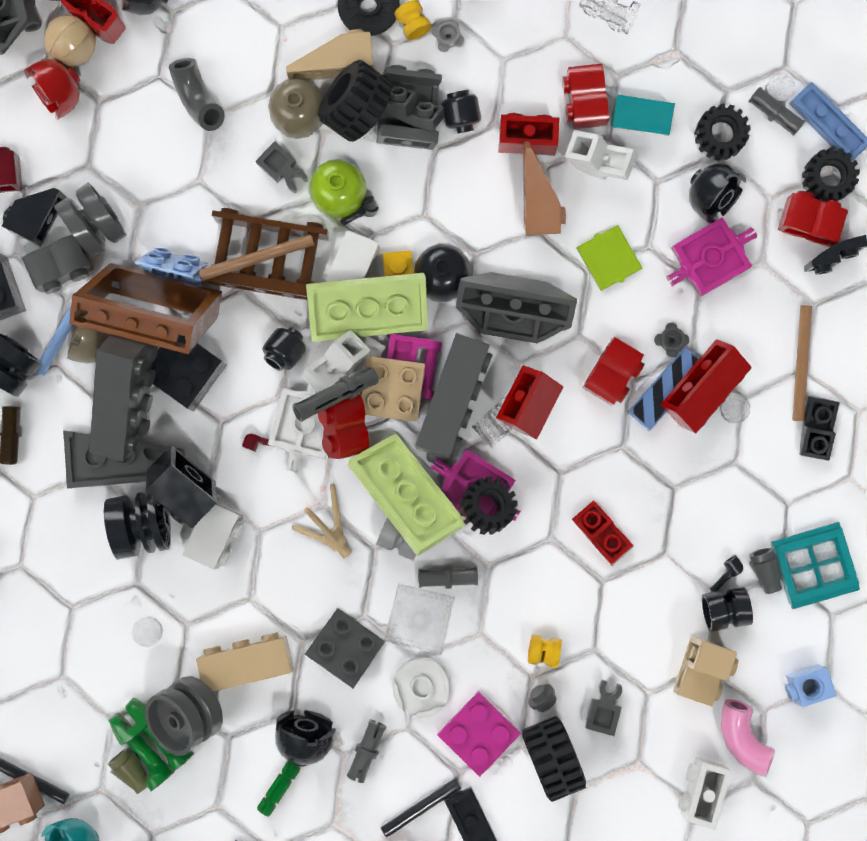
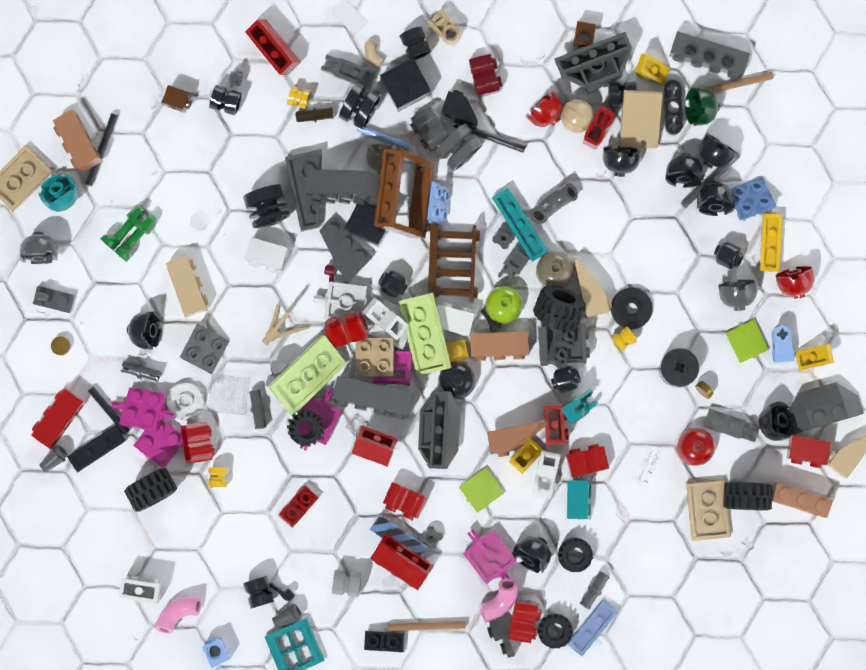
camera: 90 degrees right, 0 degrees up
olive cone [108,748,147,794] -> none
black brick [145,445,217,528] -> none
dark grey wheel [145,676,223,756] -> none
medium nougat bar [198,234,314,281] -> none
green axle [257,761,301,817] -> none
dark grey pin [292,366,379,422] -> none
light grey plate [432,20,465,52] -> none
dark grey plate [528,684,557,713] -> none
dark grey plate [584,679,622,736] -> none
tan brick [673,636,739,707] -> none
none -> dark pink plate [111,387,176,432]
none -> red brick [181,422,215,464]
none -> dark grey wing [319,217,373,284]
none -> light grey wheel [332,570,362,597]
none -> black bar [452,120,526,153]
none -> nougat brick [470,332,529,361]
none -> bright pink cylinder [480,578,518,623]
none -> teal plate [492,188,548,262]
none -> dark grey plate [492,227,515,250]
none -> yellow slope [508,439,544,475]
none -> teal hinge [561,389,598,425]

